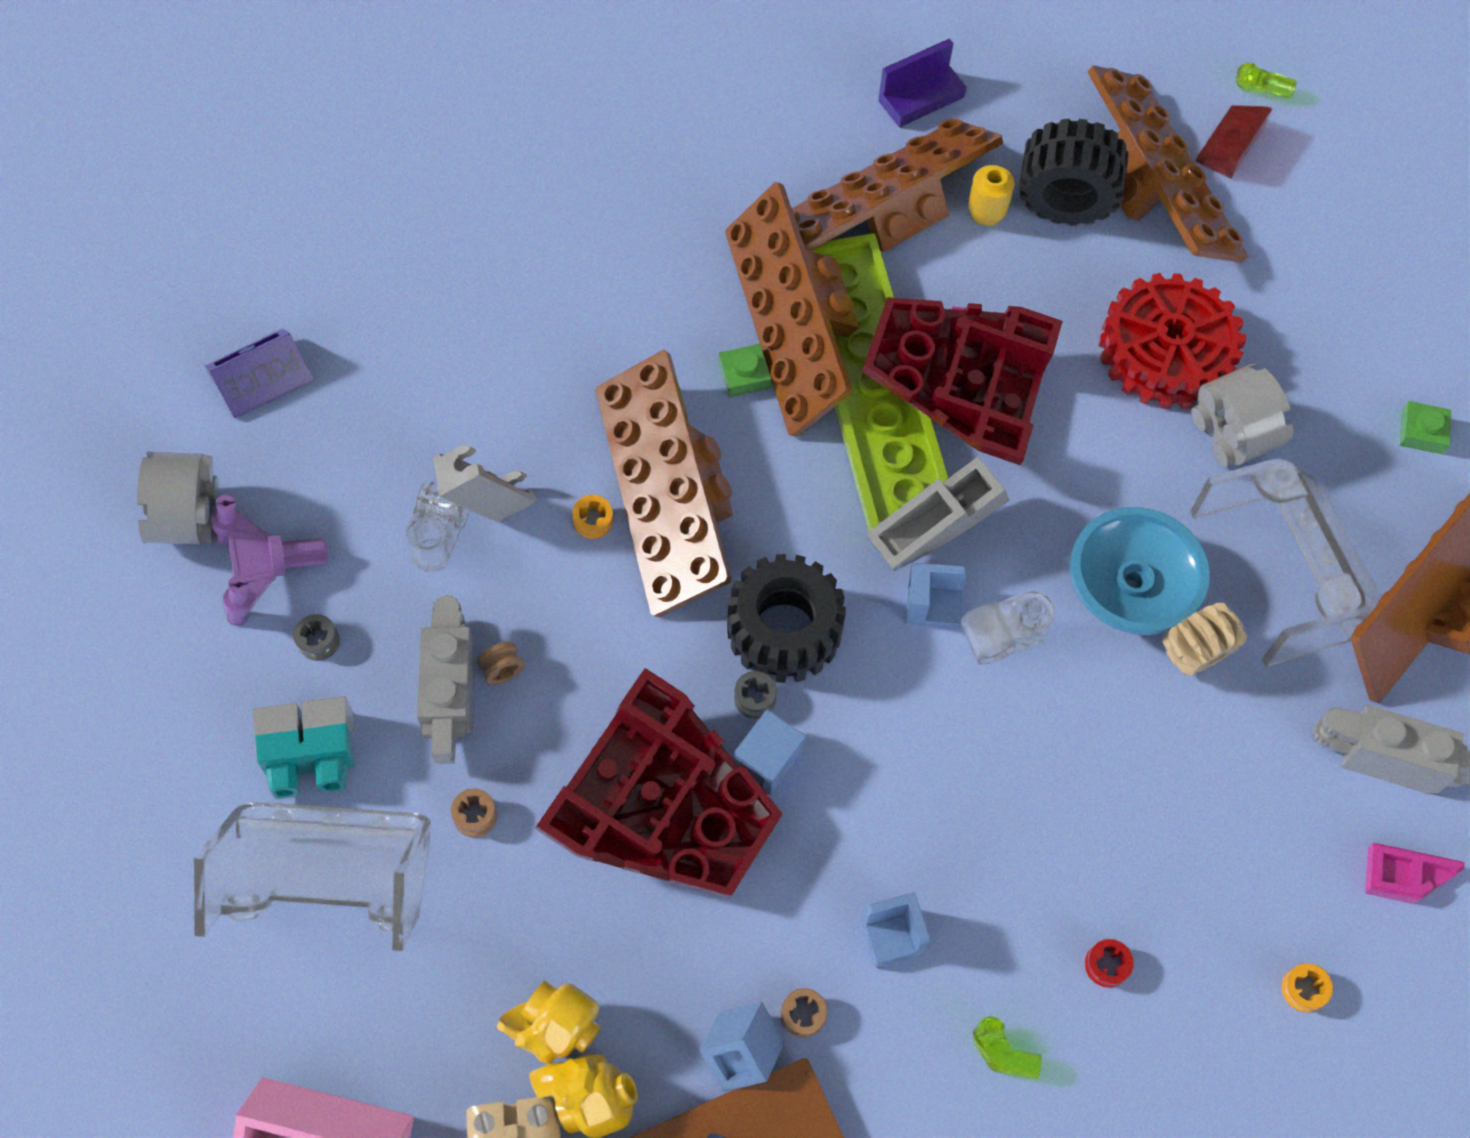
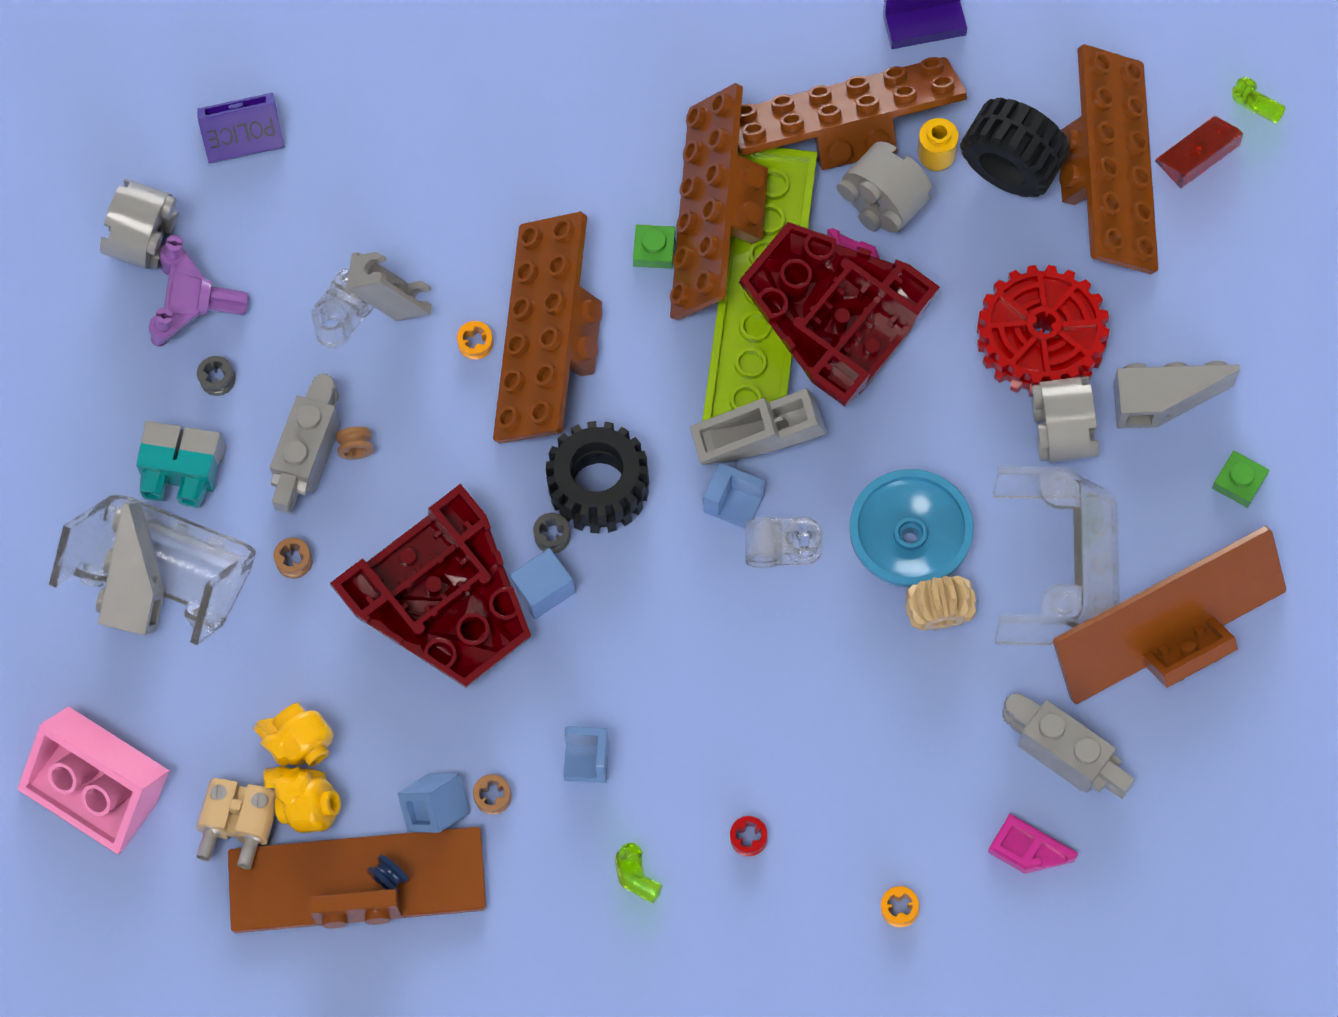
camera: 25 degrees right, 5 degrees up
none -> light grey slope [96,501,165,635]
none -> light grey brick [837,141,932,233]
none -> light grey slope [1113,361,1240,429]

